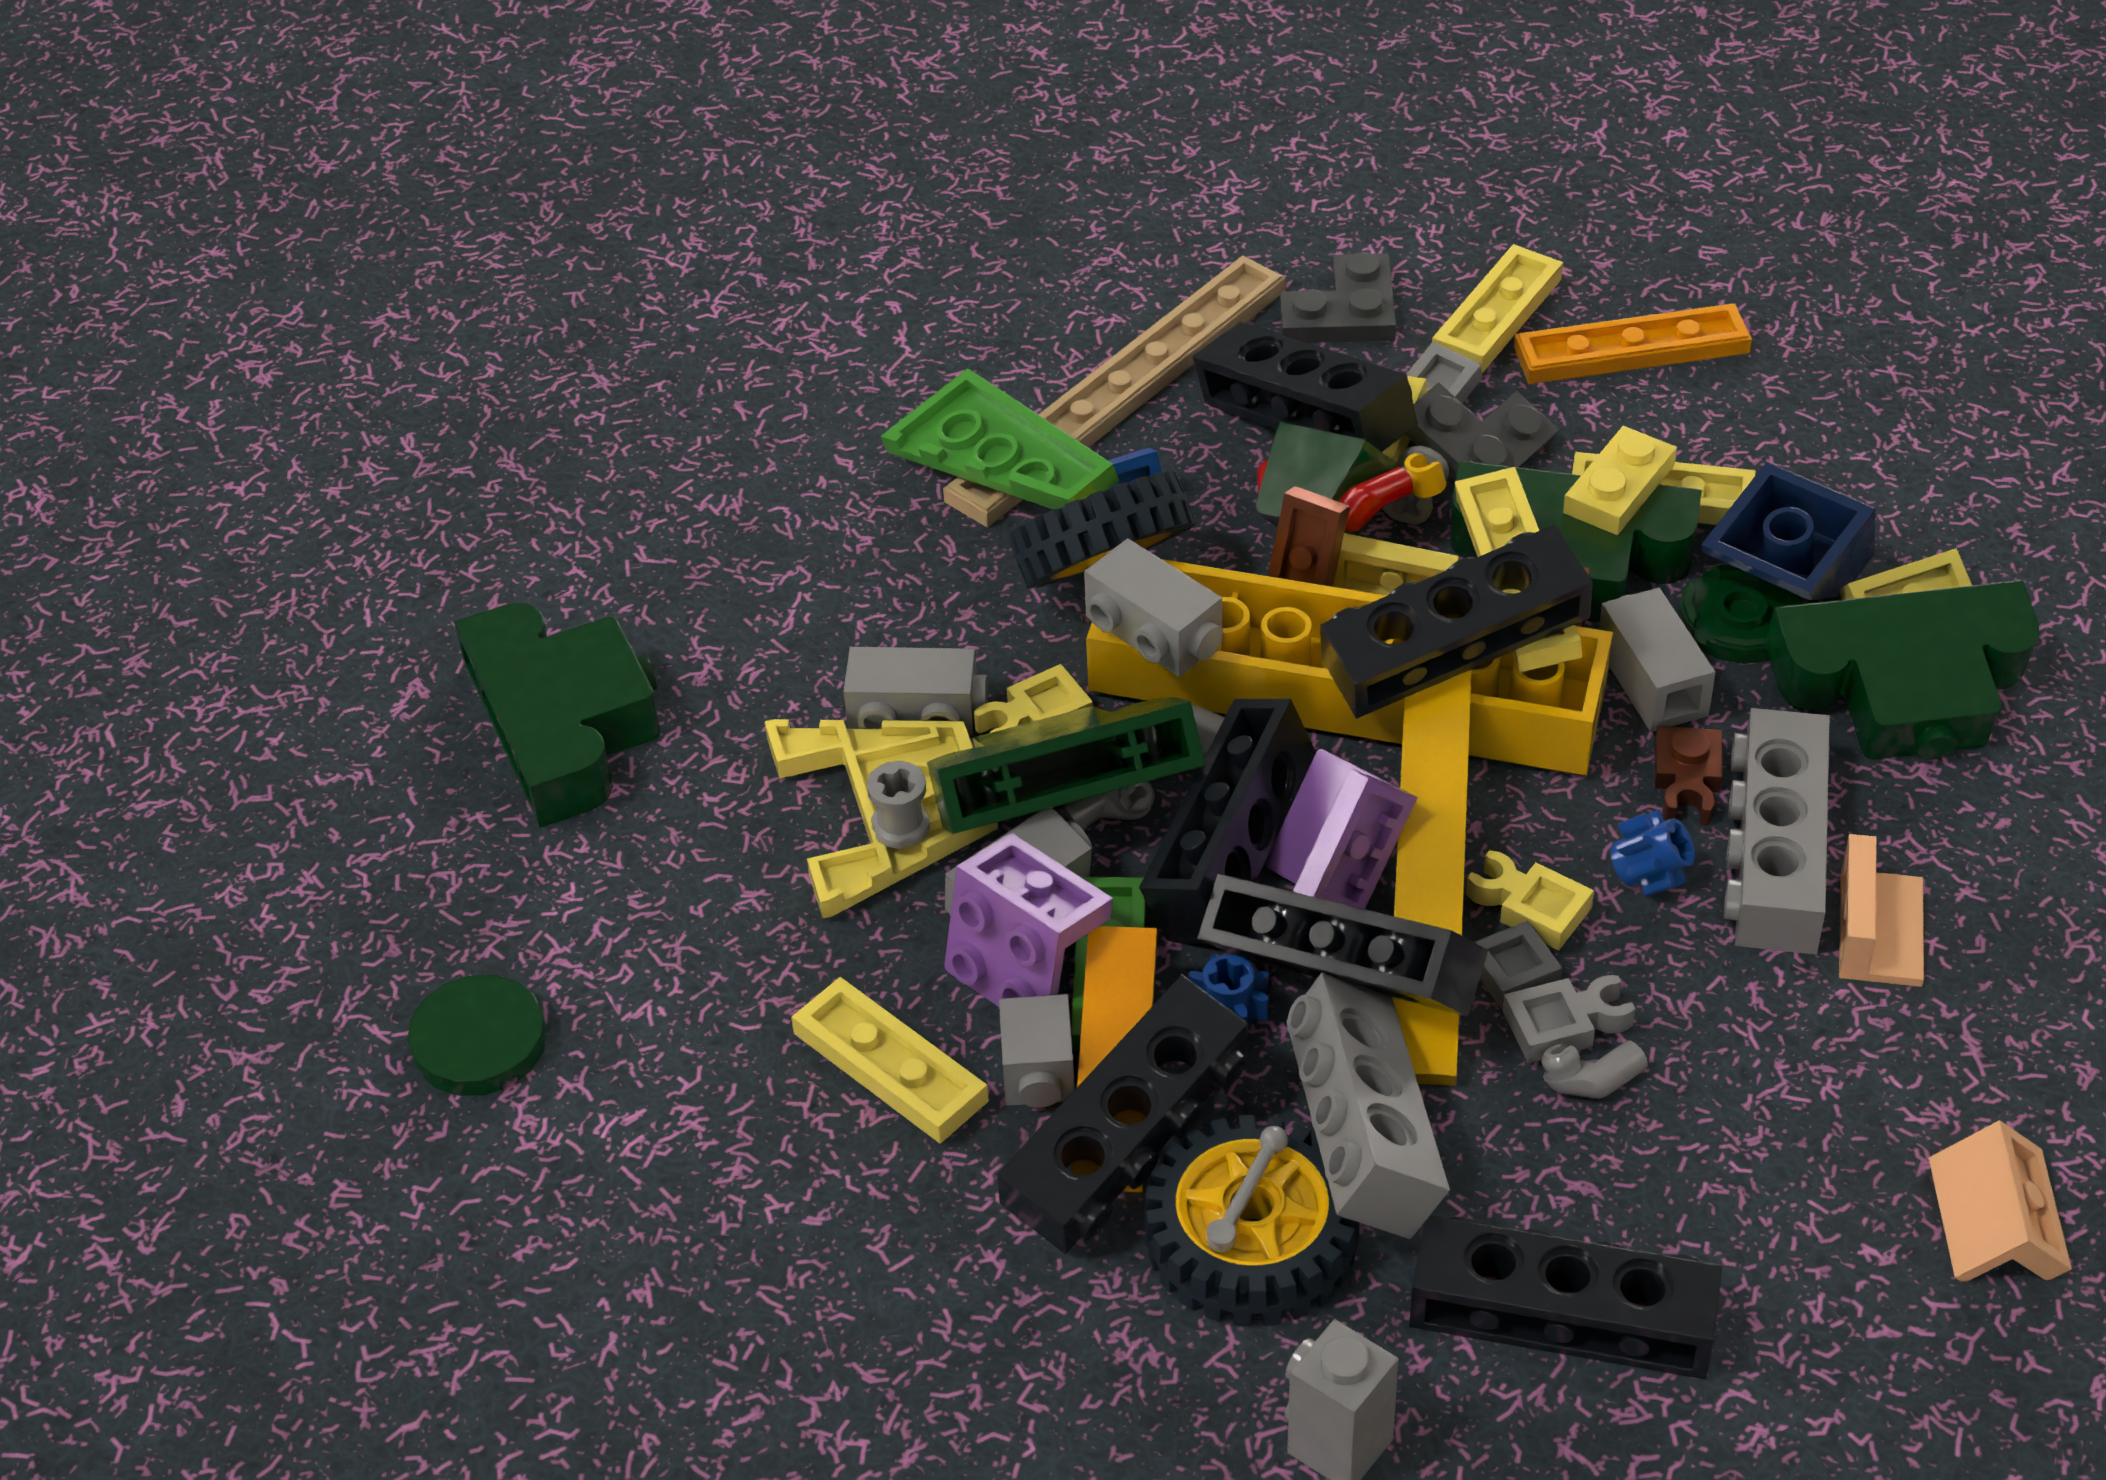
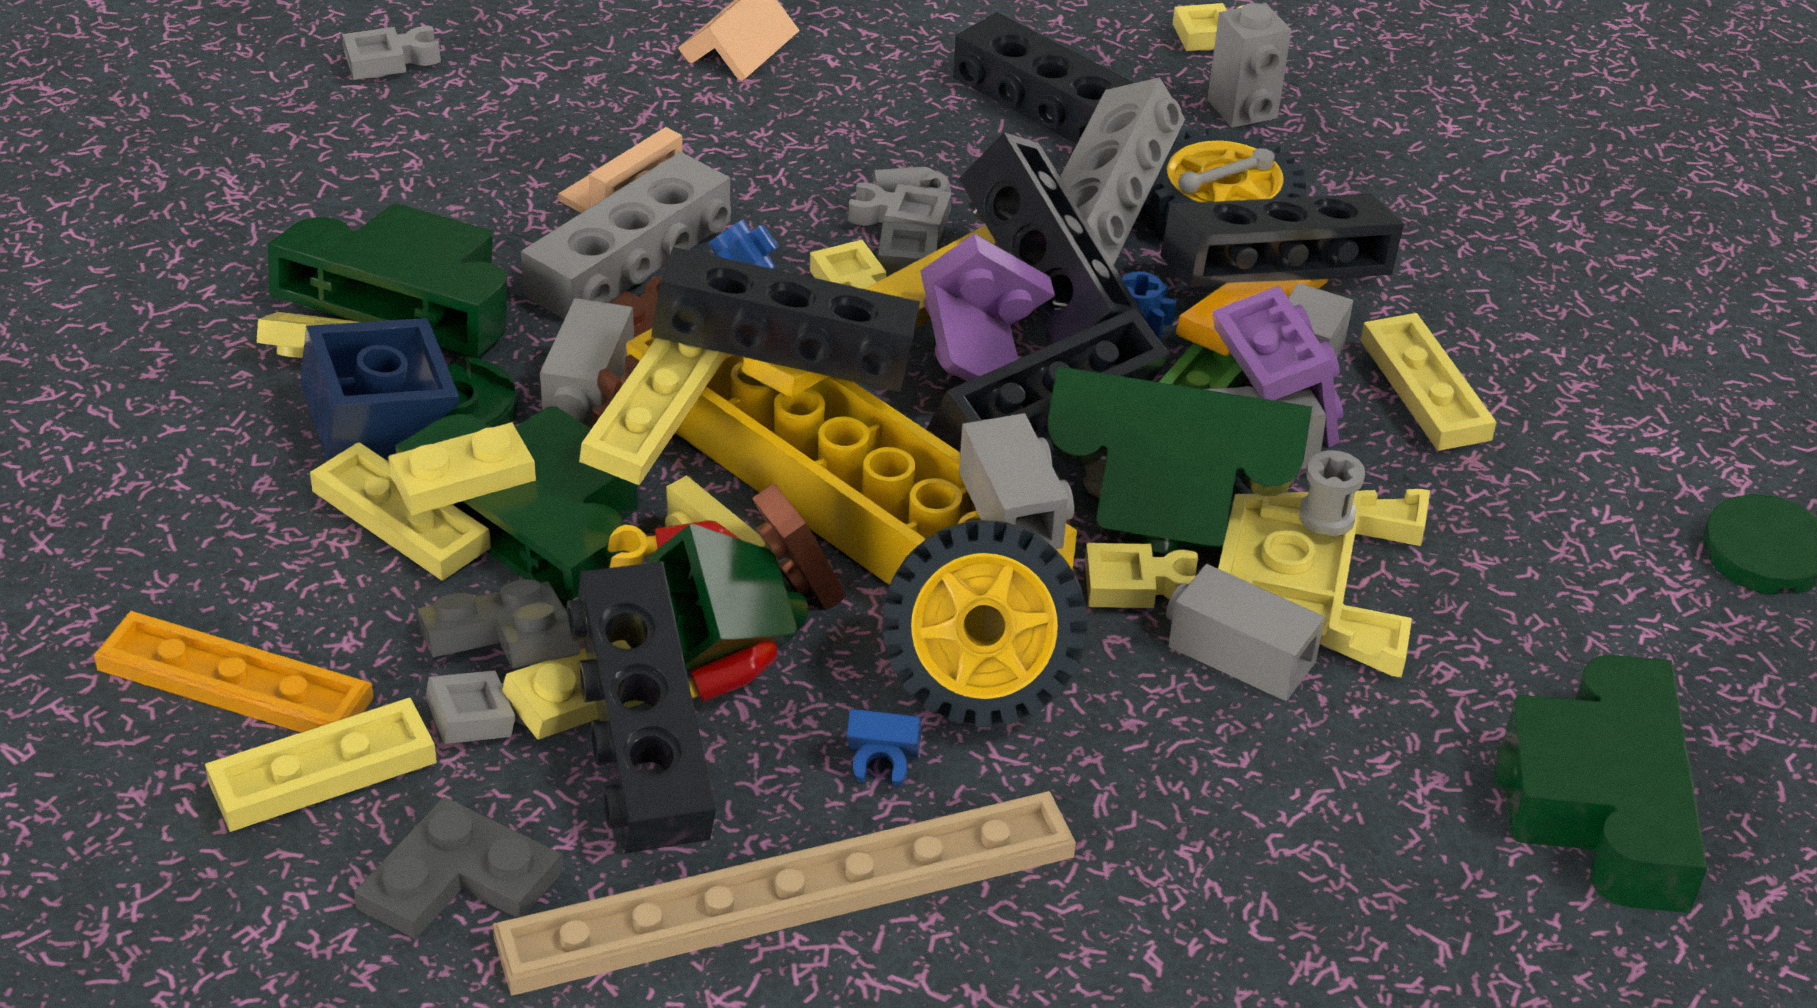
camera: 155 degrees left, 5 degrees down
bright green wing [880,368,1119,509] -> none

